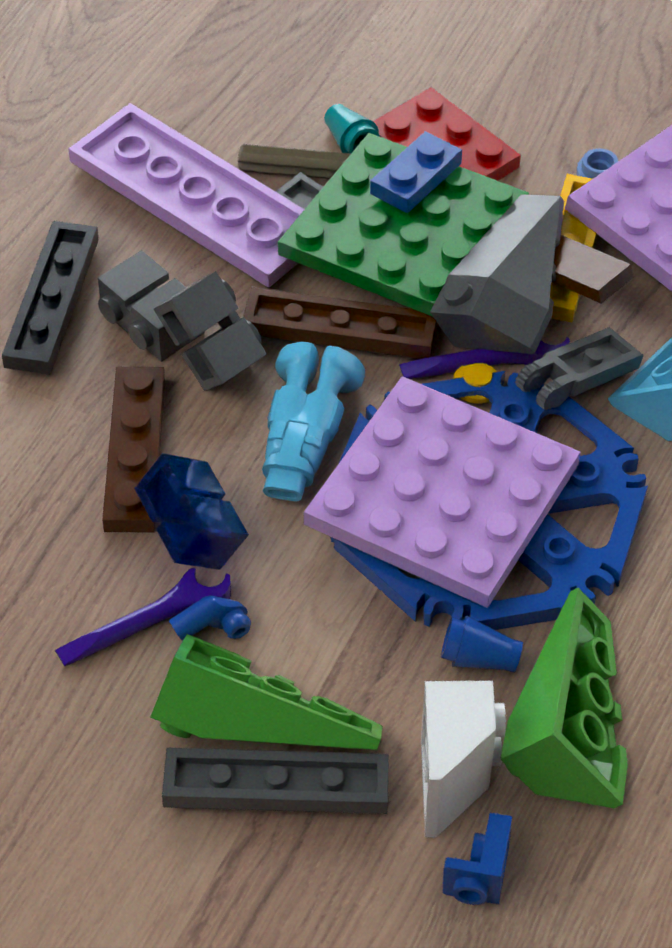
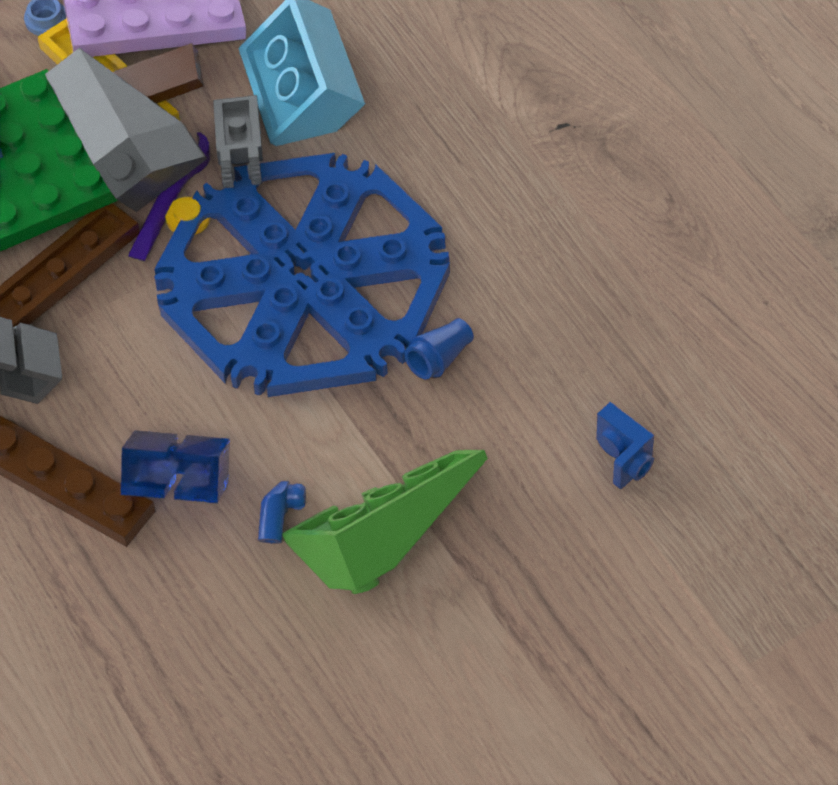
camera: 55 degrees left, 5 degrees up
dark purple piece [55,568,231,666] -> none
dark grey plate [162,747,389,814] -> none
medium azure piece [262,341,365,502] -> none
lavender plate [304,376,580,608] -> none
white slope [421,681,506,837] -> none
bright green wedge [500,587,628,808] -> none

